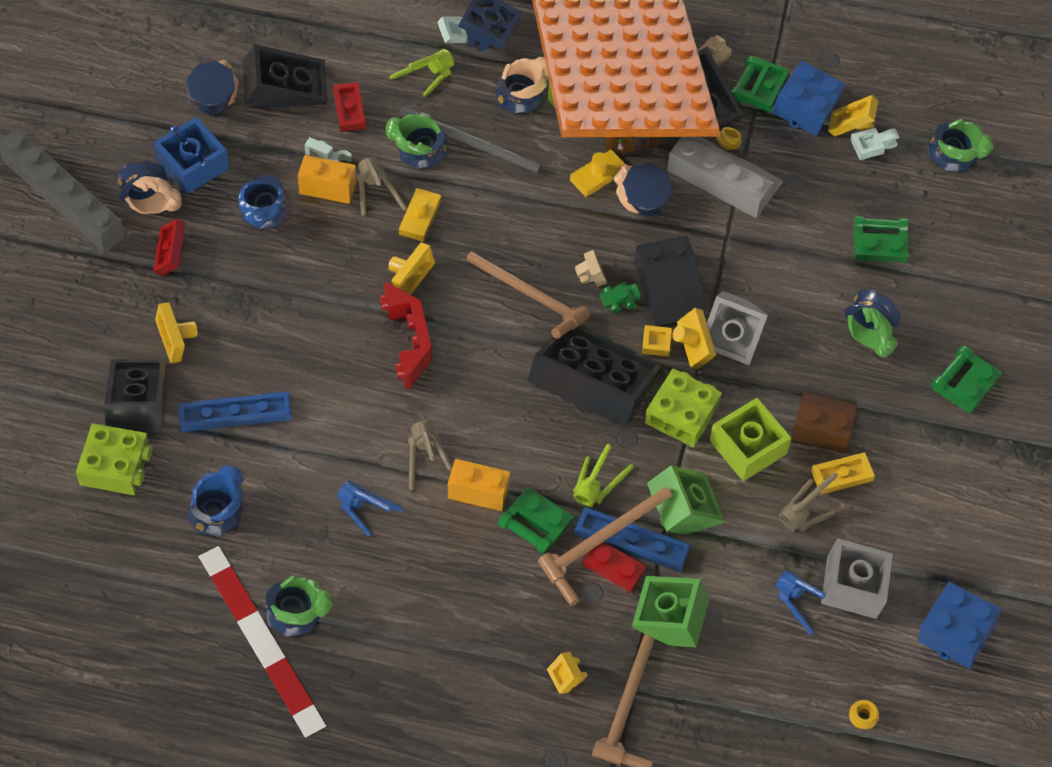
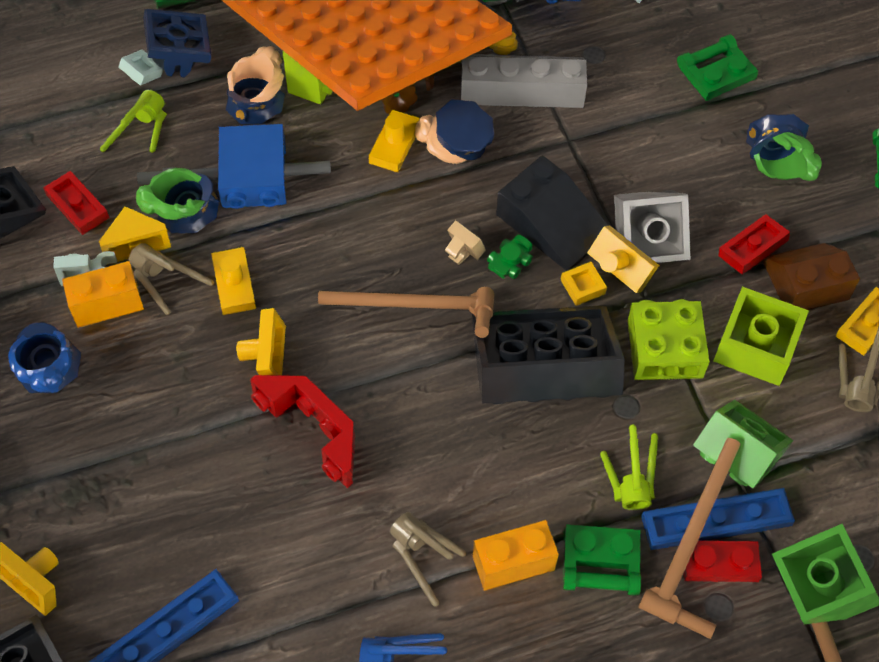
camera: 30 degrees left, 0 degrees up
none -> yellow slope [99,207,171,265]
none -> blue panel [218,124,286,209]
none -> red plate [718,214,790,275]

